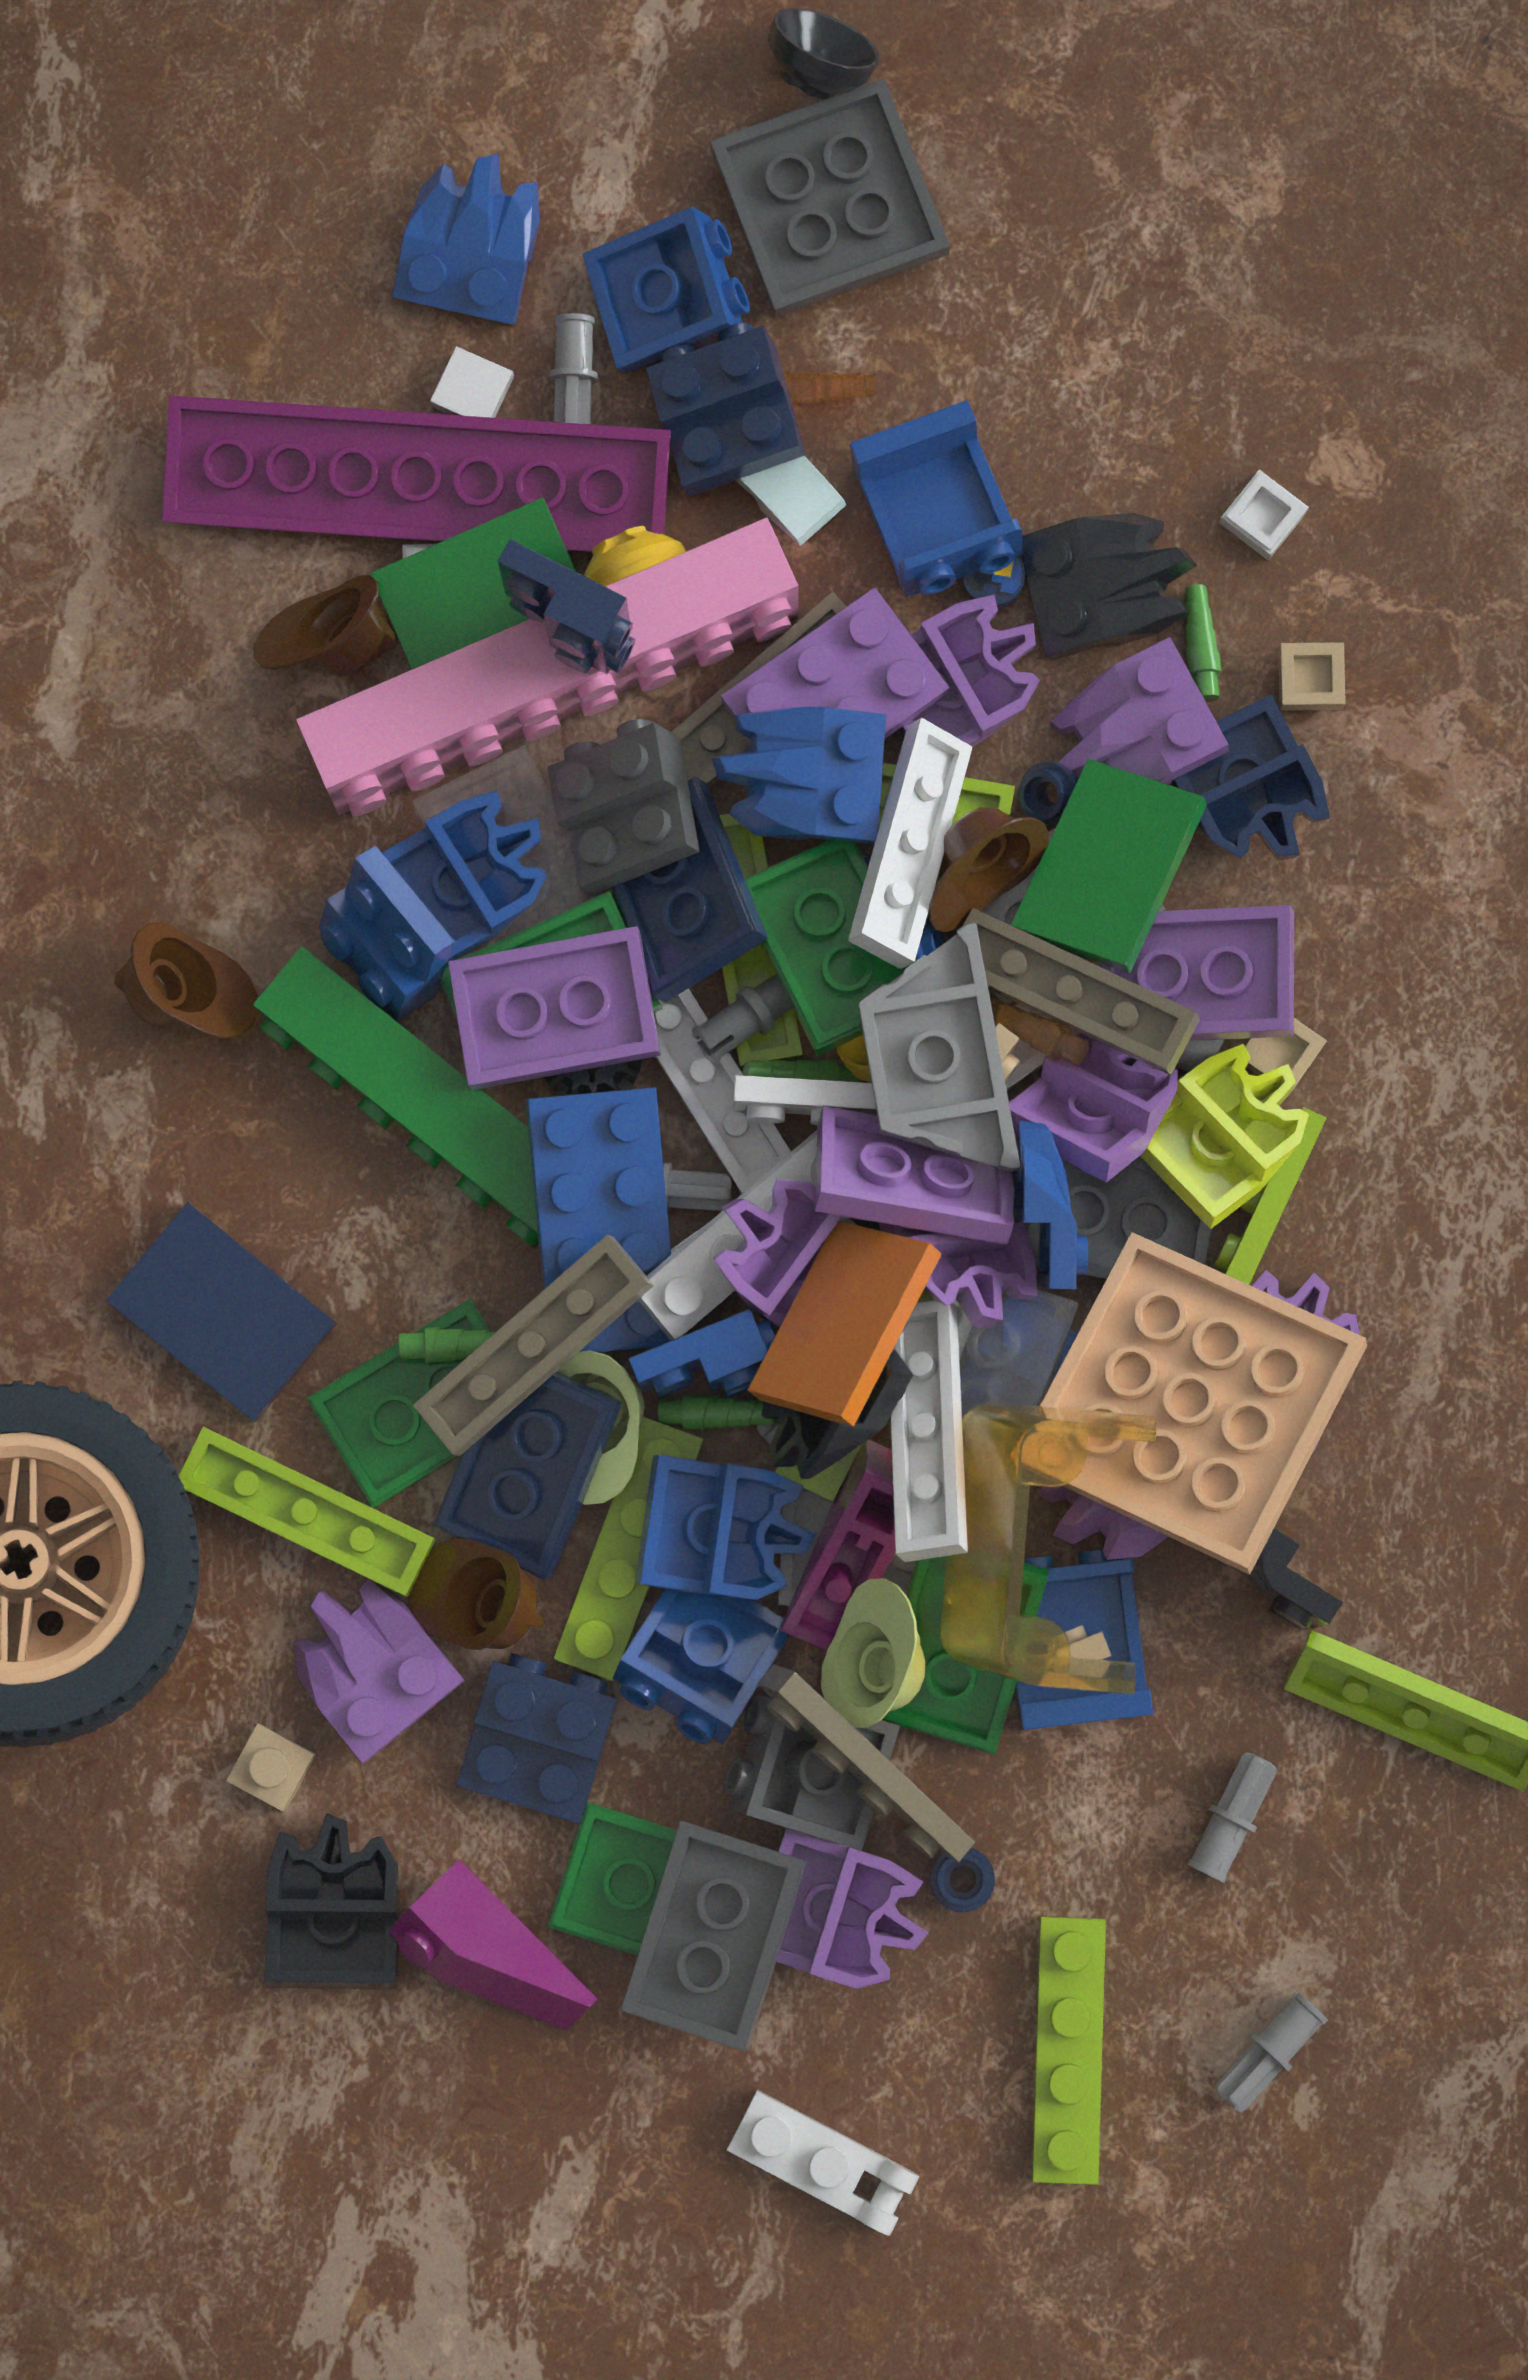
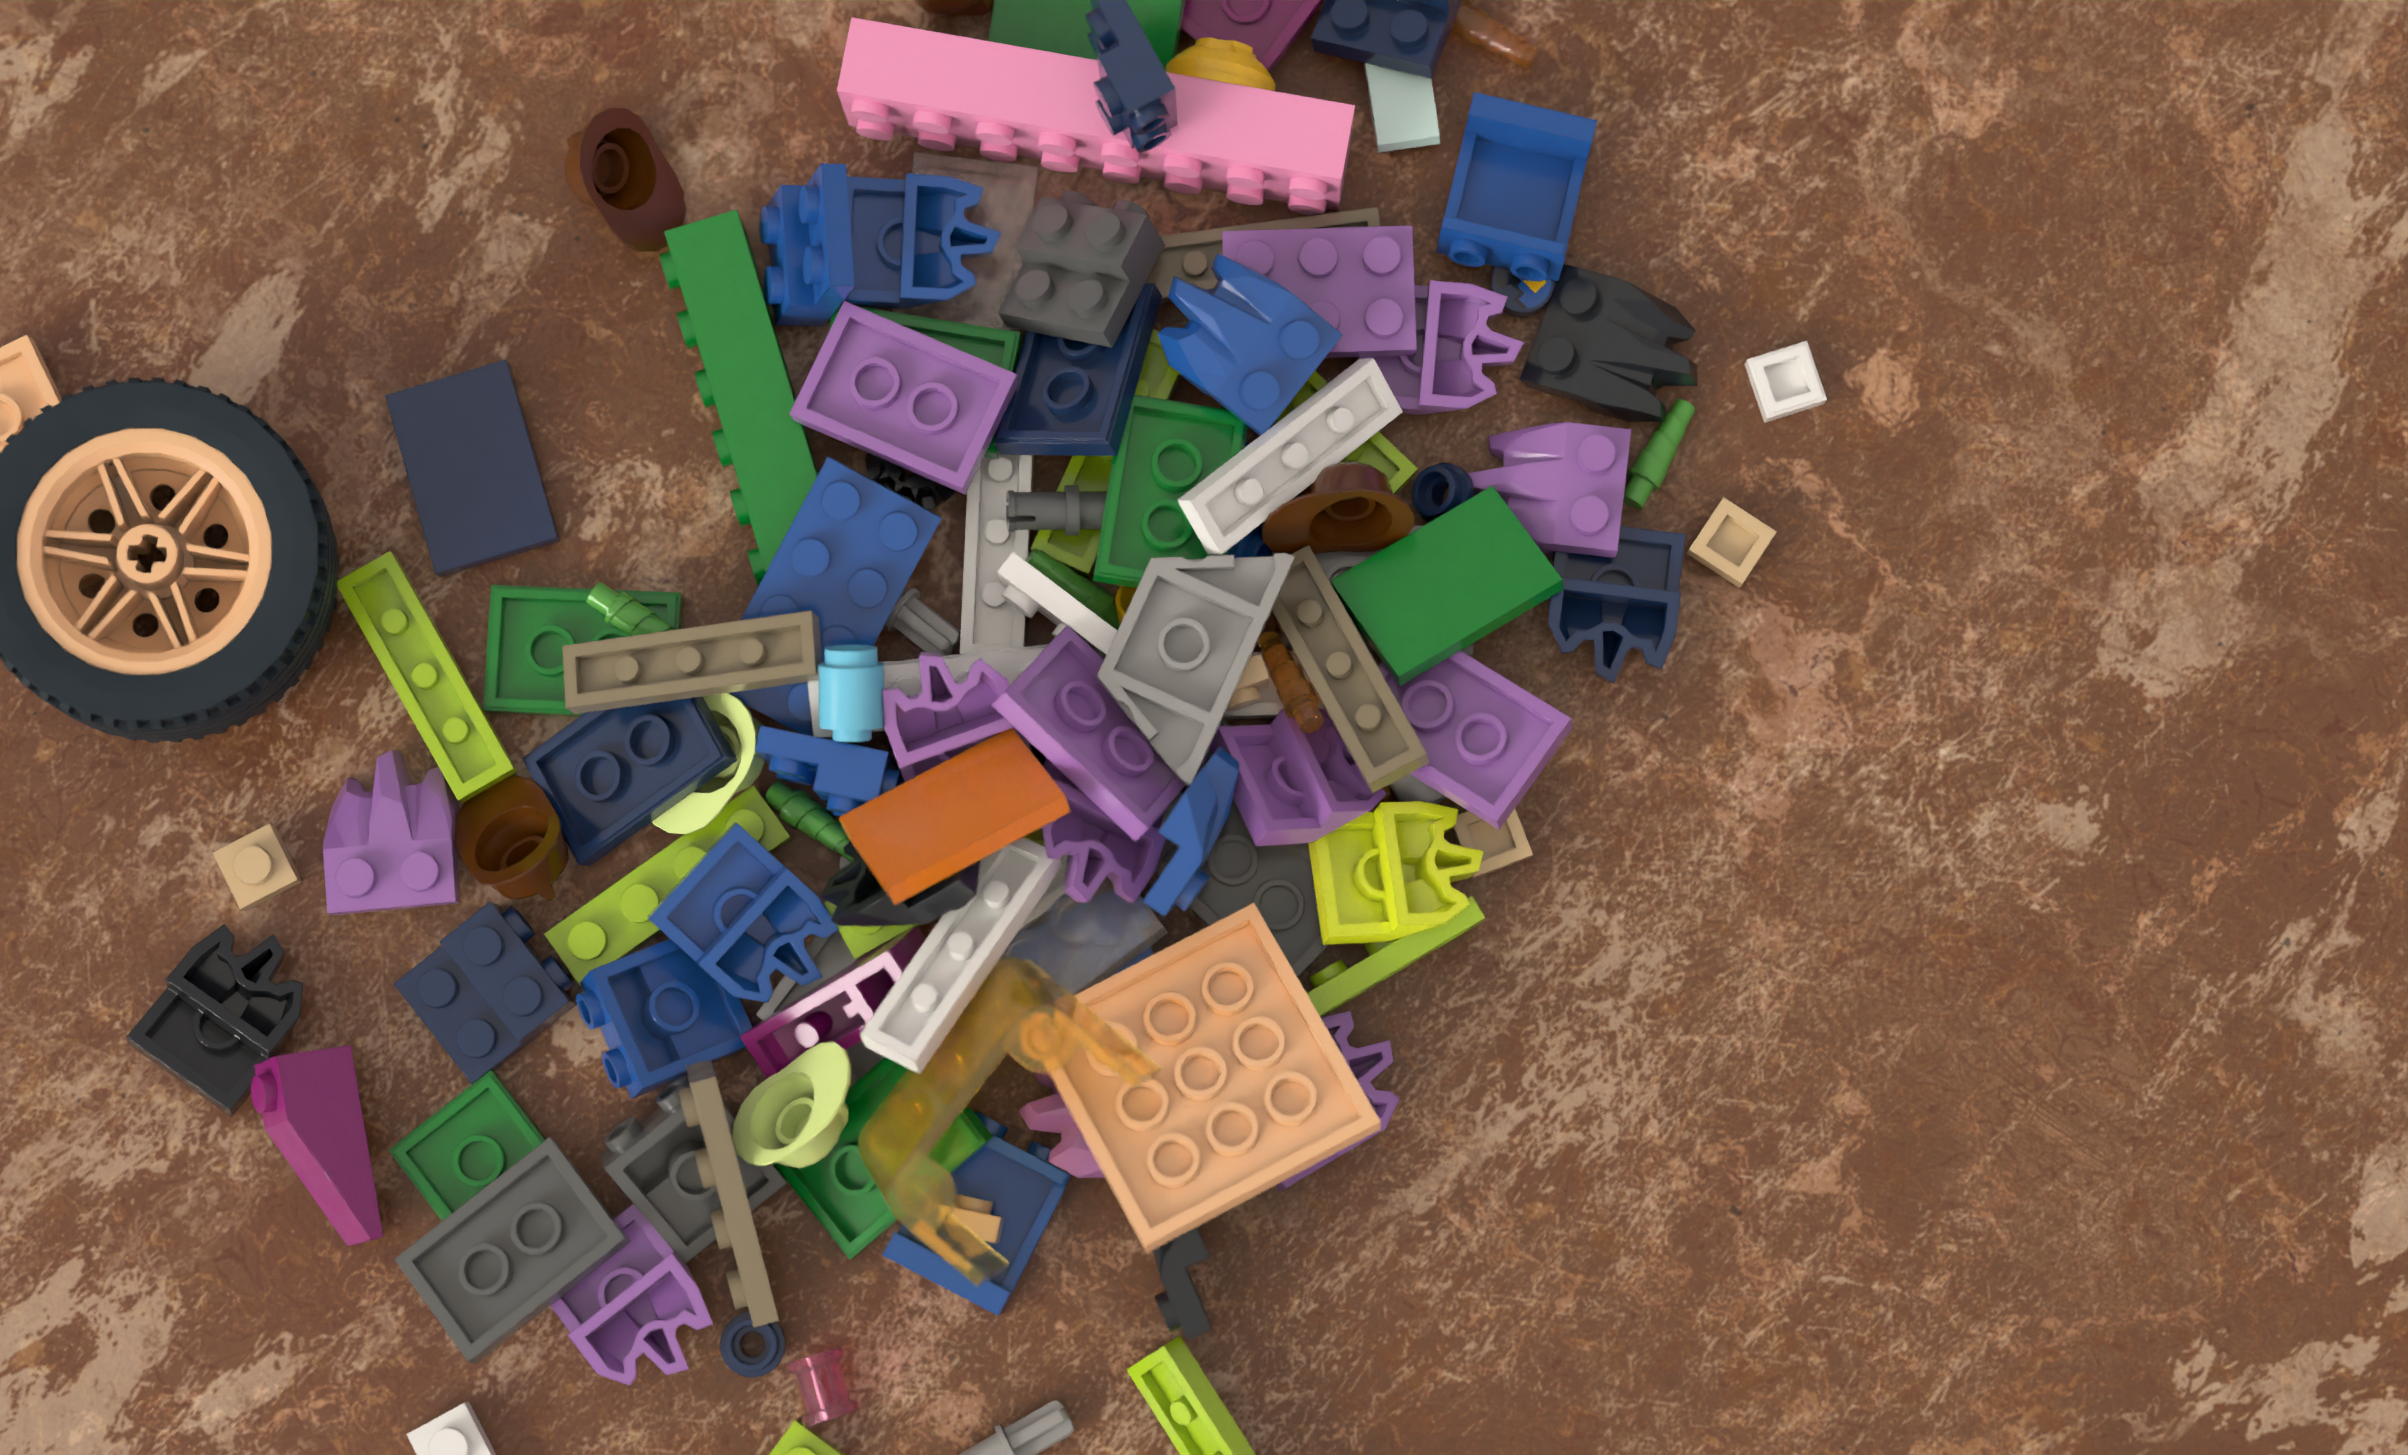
camera: 35 degrees right, 0 degrees up
none -> clear pink bush [786,1347,860,1427]
none -> medium azure brick [818,645,885,742]

